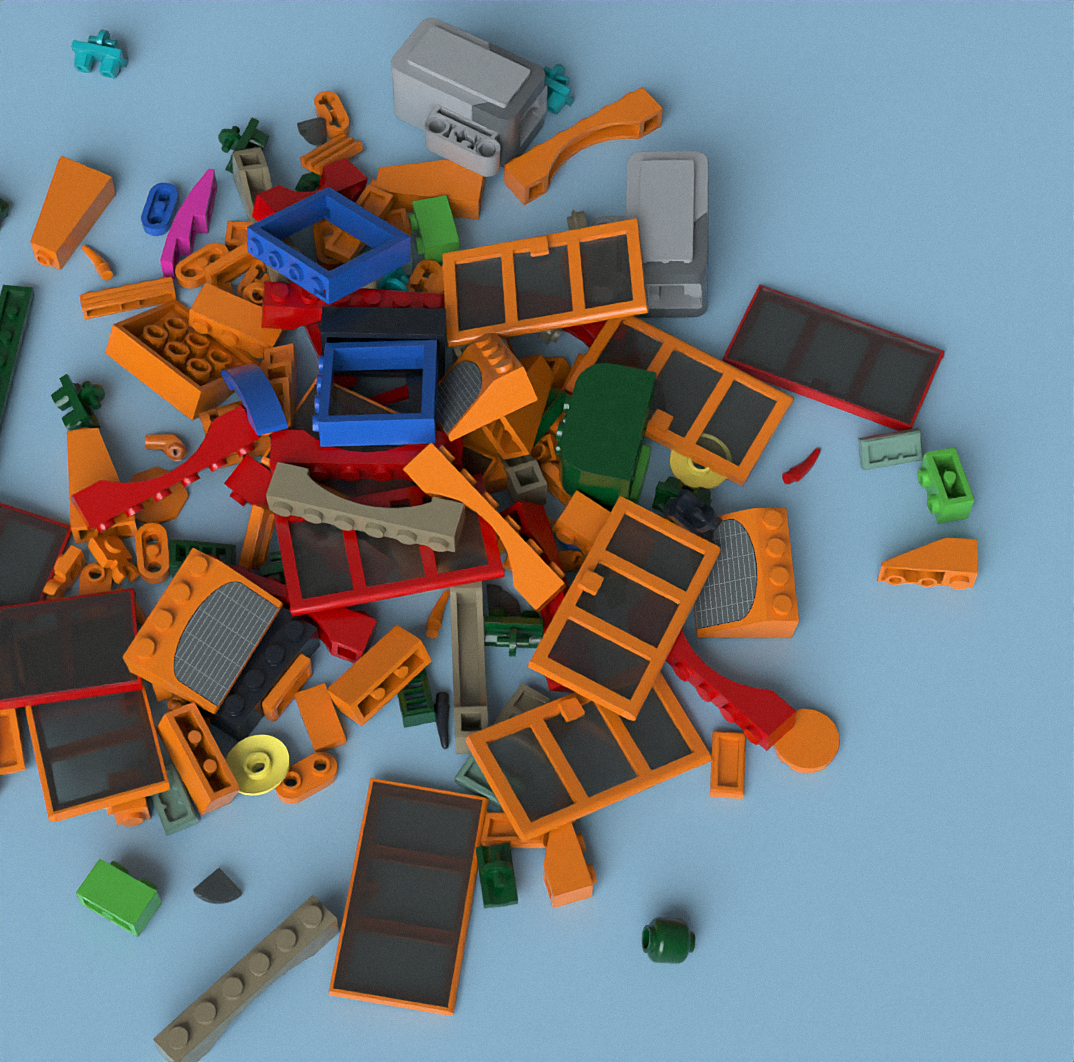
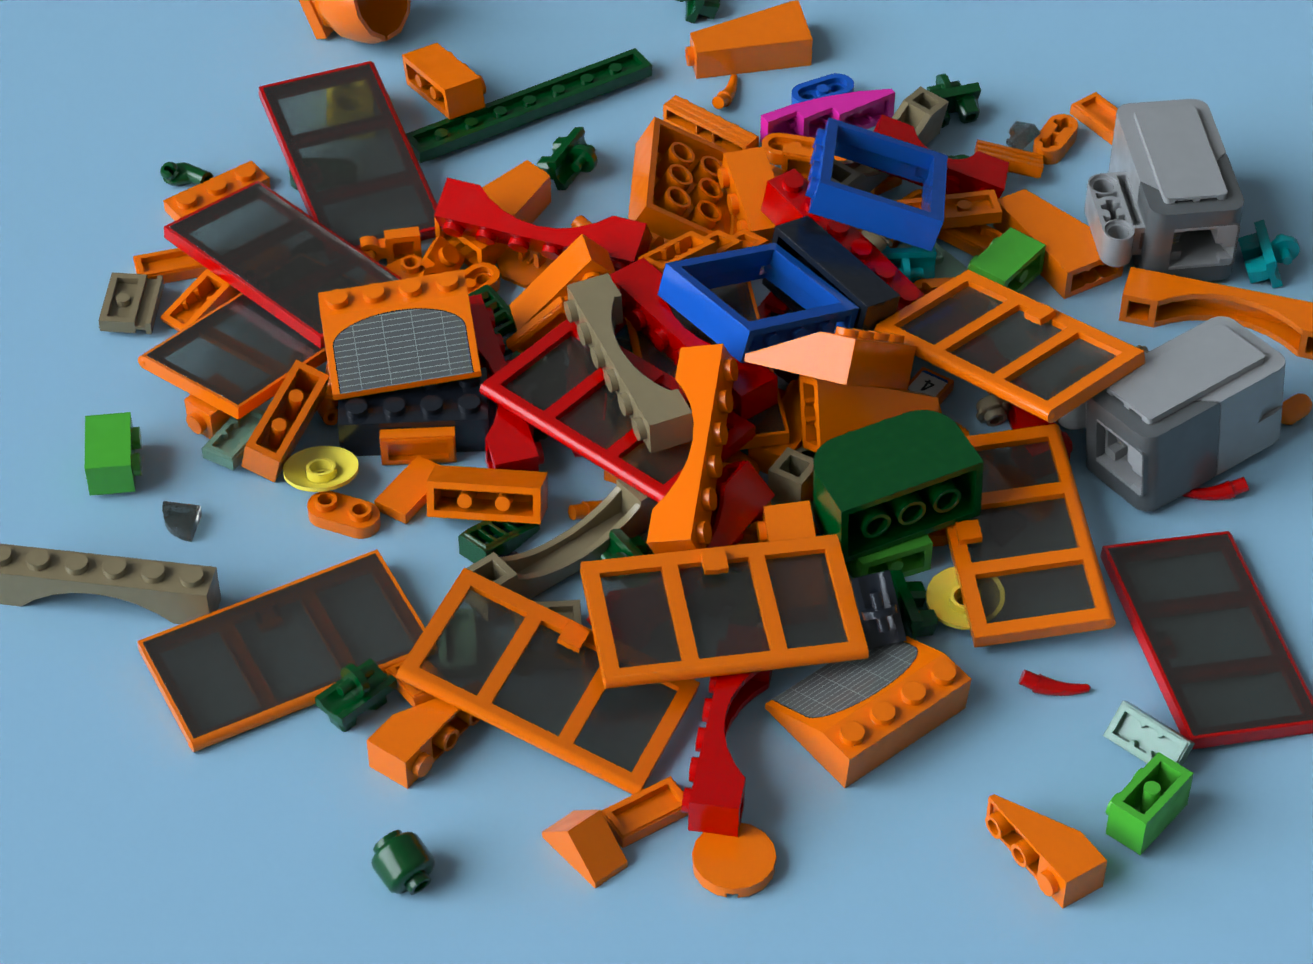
camera: 55 degrees right, 15 degrees down
blue slope [221,363,288,436] -> none
none -> orange brick [509,234,615,331]
none -> orange slope [542,810,628,888]
none -> orange tile [1070,92,1118,145]
none -> red helmet [1182,476,1249,501]

